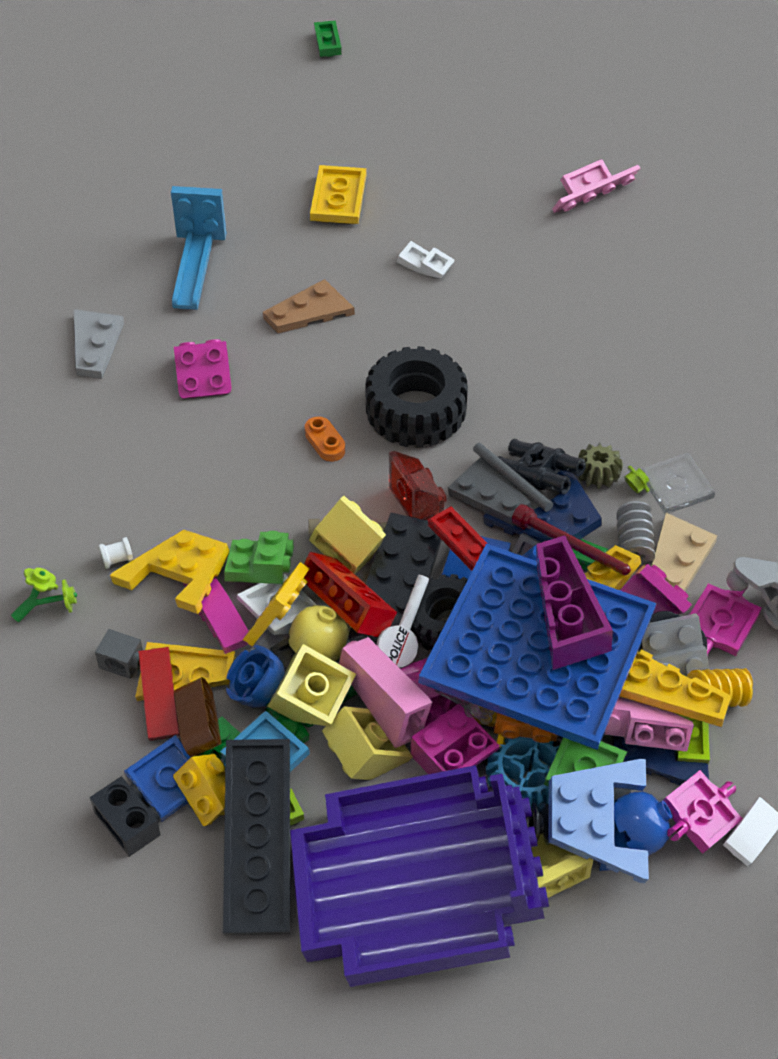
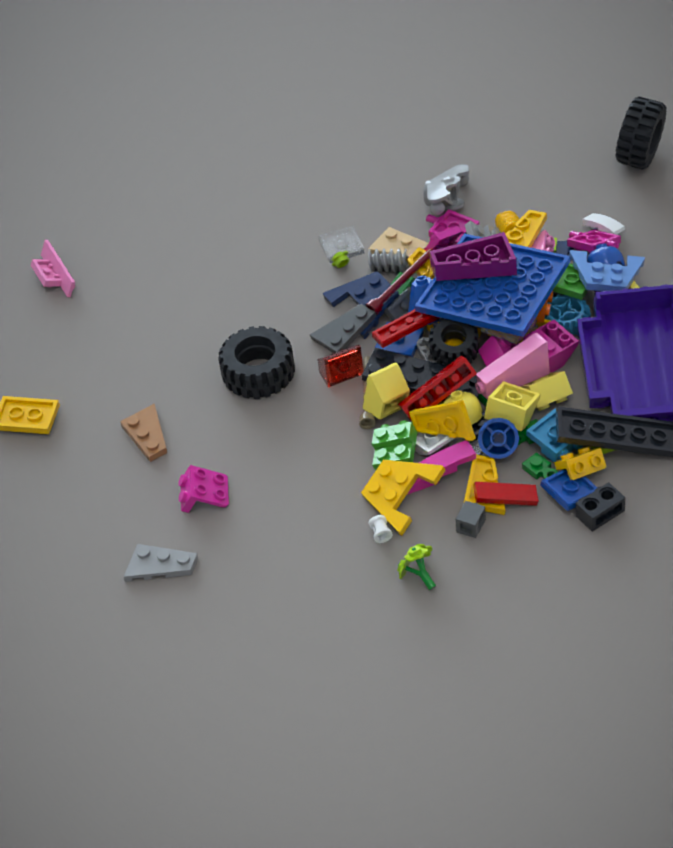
camera: 80 degrees left, 5 degrees down
dark azure bracket [171,186,227,310] -> none
reddish brown beam [174,677,221,757] -> none
orange plate [305,417,345,462] -> none
white piece [377,575,429,668] -> none
white slope [397,241,455,278] -> none
dark grey bar [473,443,553,512] -> none
black pin [498,439,586,494] -> none
olive gear [578,442,623,490] -> none

